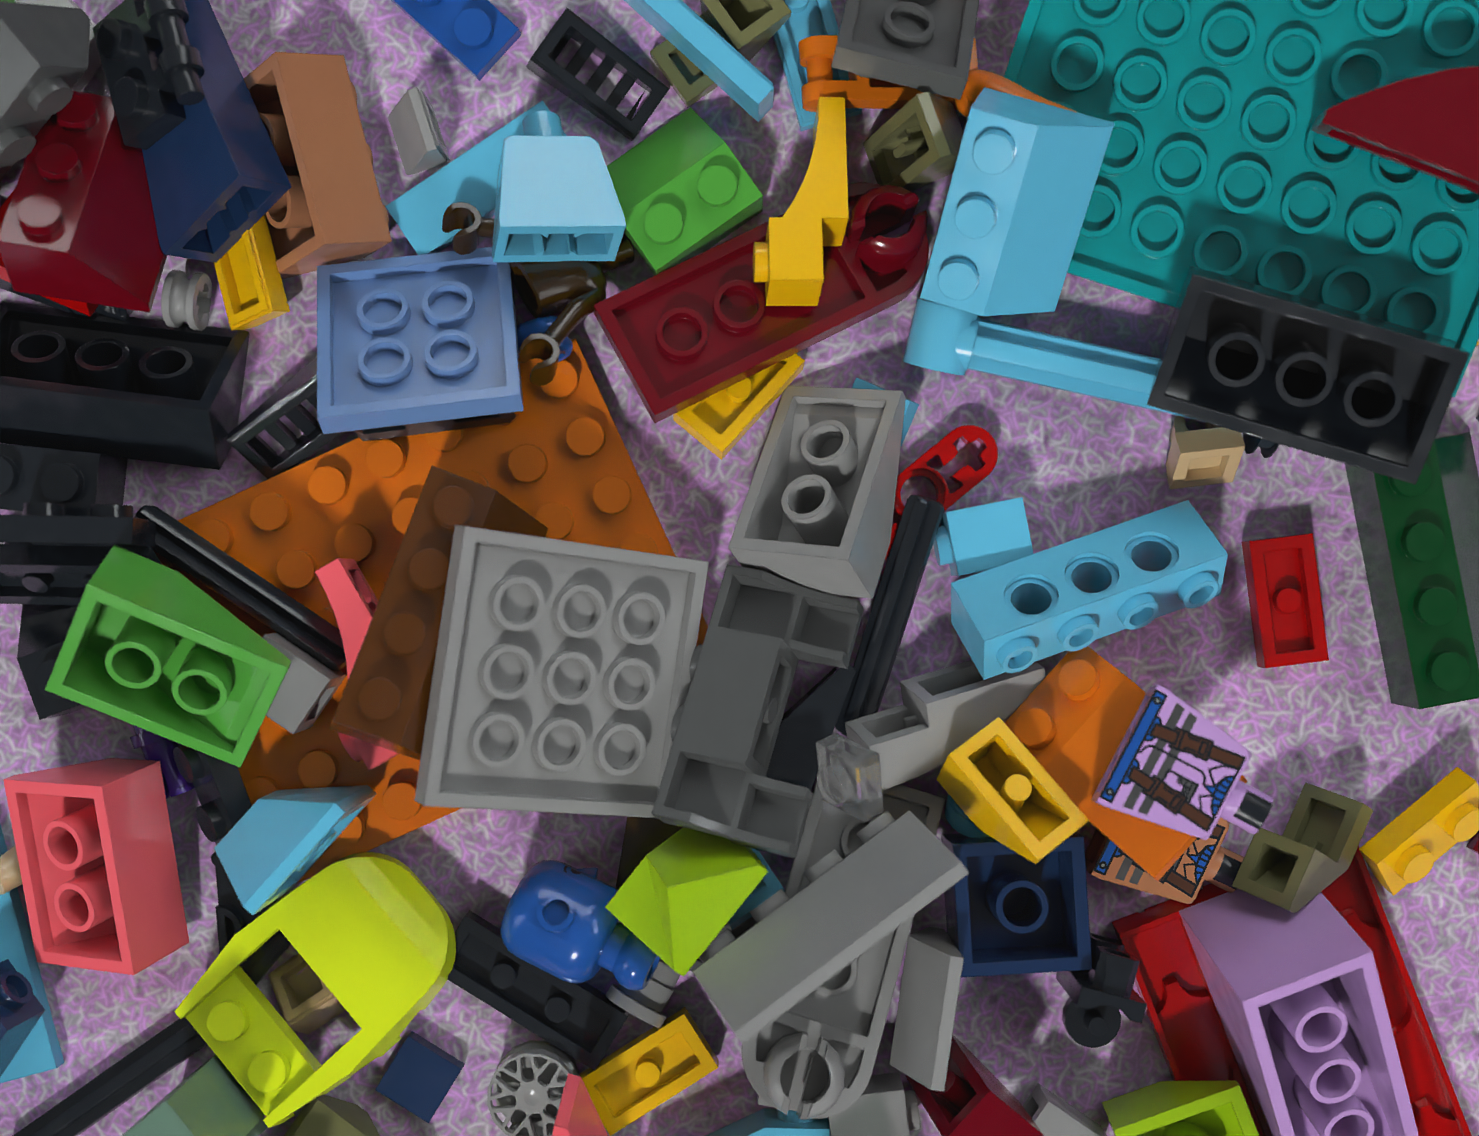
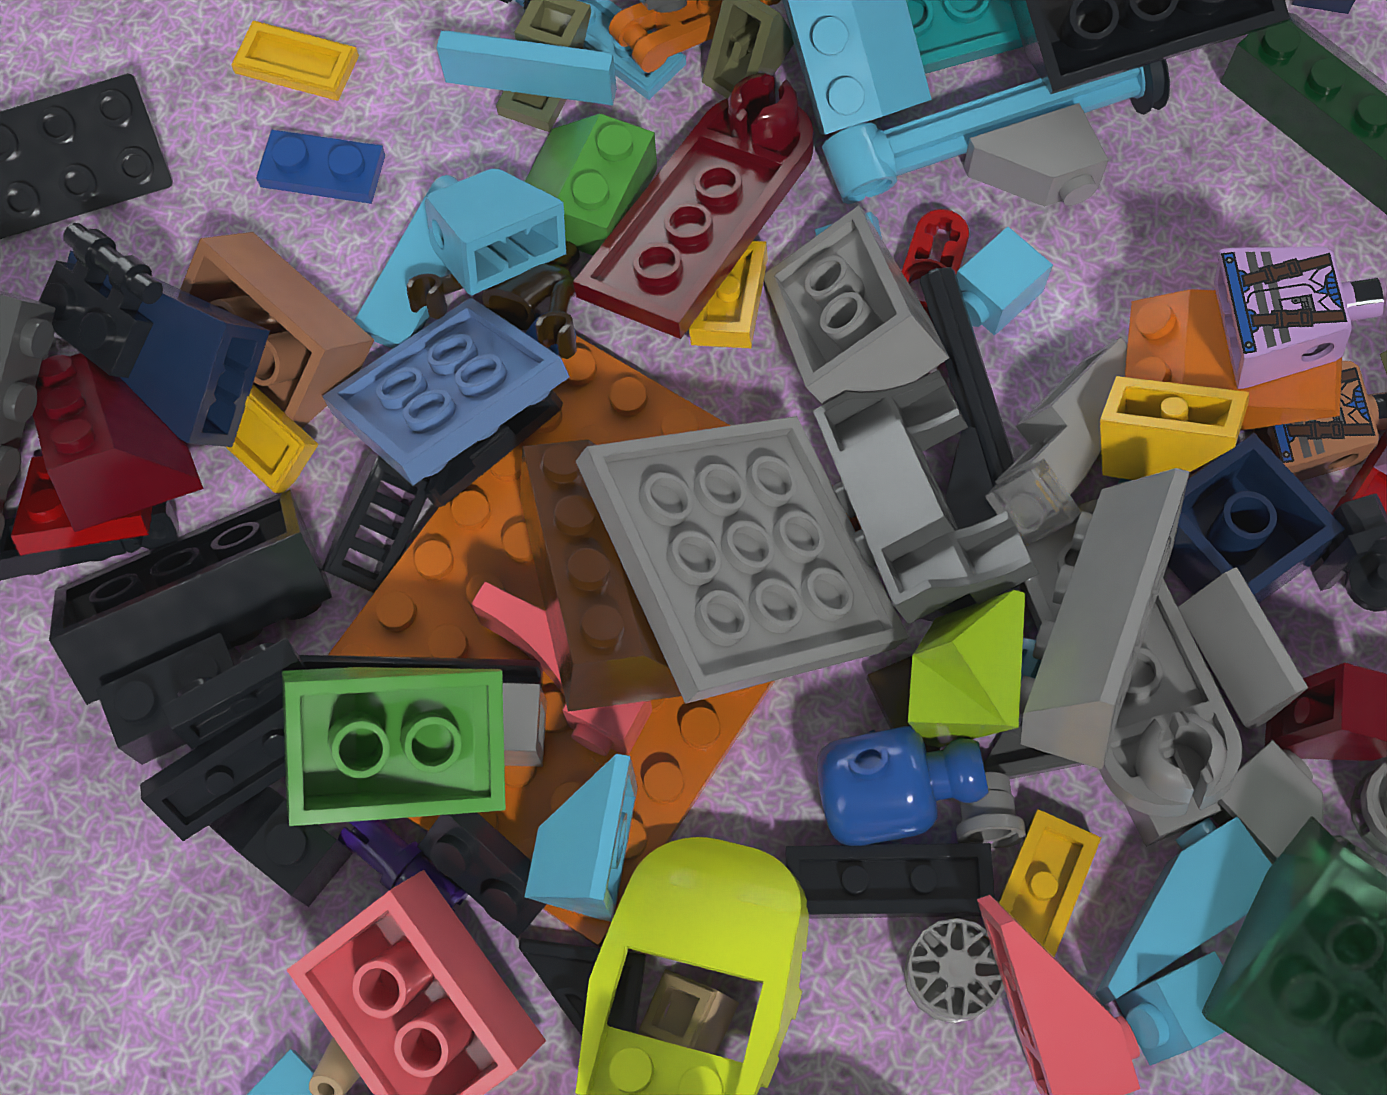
camera: 25 degrees left, 20 degrees down
light grey bush [161,270,213,331] -> none
dark blue tile [375,1031,465,1123] -> none
light grey slope [388,87,449,175] -> none
black slope [526,8,669,141] -> none
yellow slope [753,97,849,306] -> none
medium azure brick [951,500,1228,680] -> none
tan tile [1165,416,1245,489] -> none
red plate [1242,533,1329,668] -> none
none -> light grey slope [963,103,1109,207]

